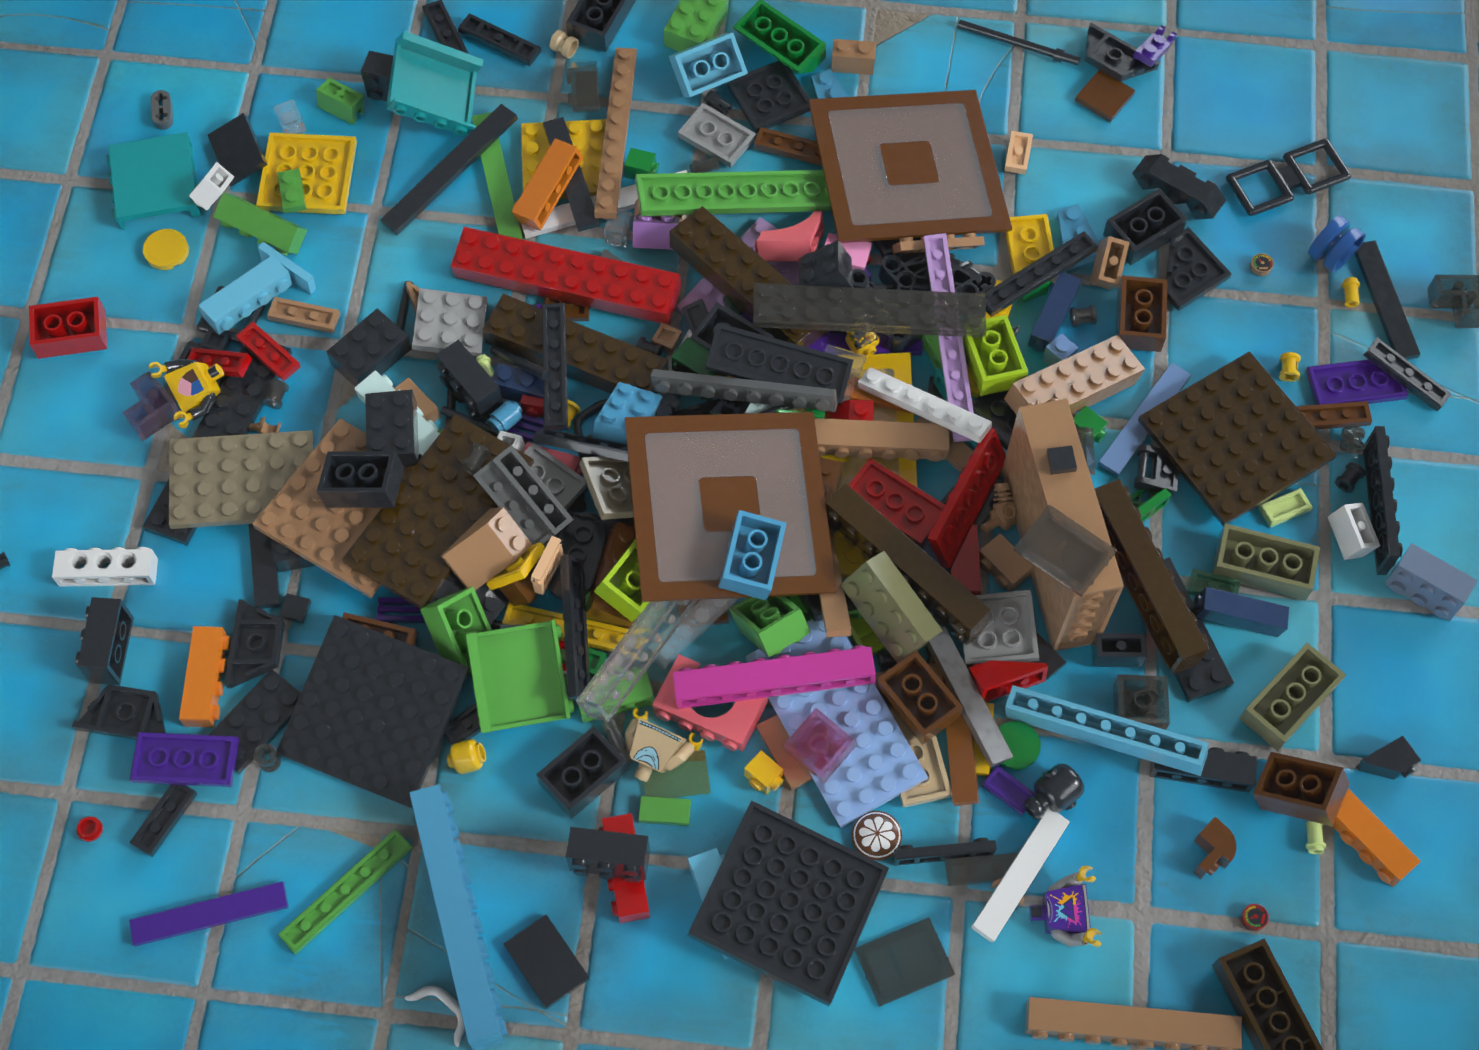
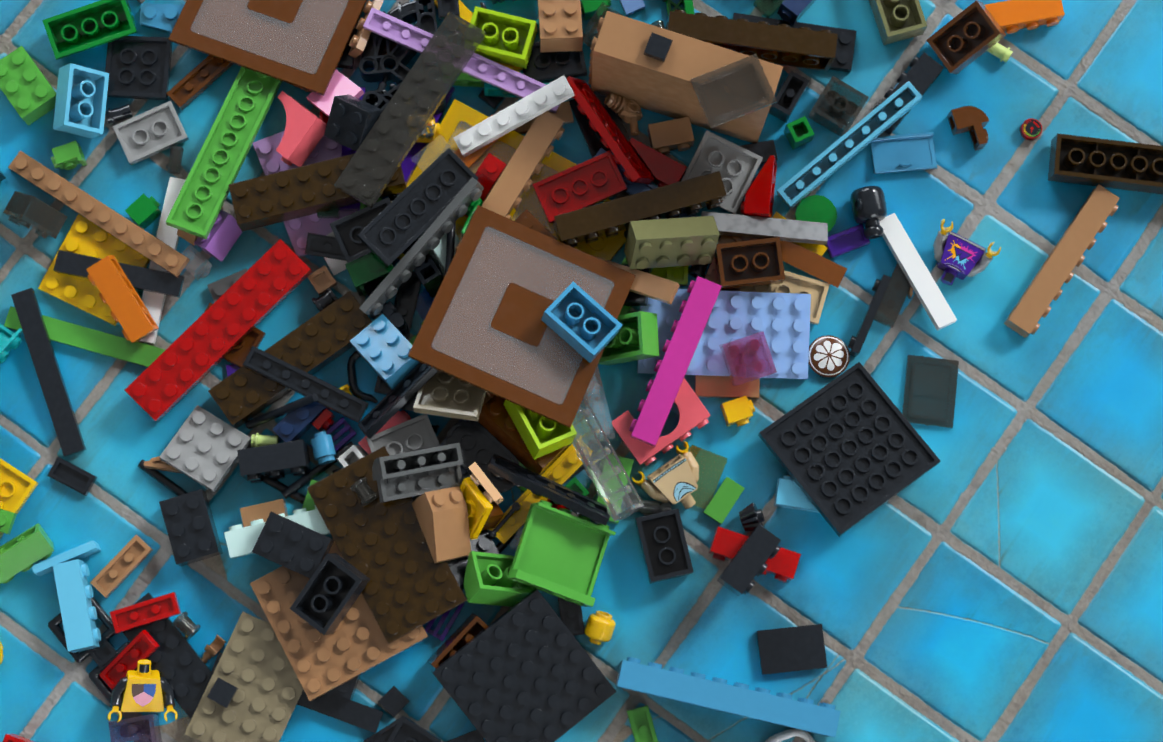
camera: 65 degrees left, 15 degrees up
none -> black tile [47,457,97,496]
none -> bright green brick [51,140,87,170]
none -> black tile [207,677,239,708]
none -> black hinge [488,502,521,539]
none -> black piece [739,503,765,531]
none -> green brick [784,116,815,150]
none -> dark azure door [870,132,937,174]

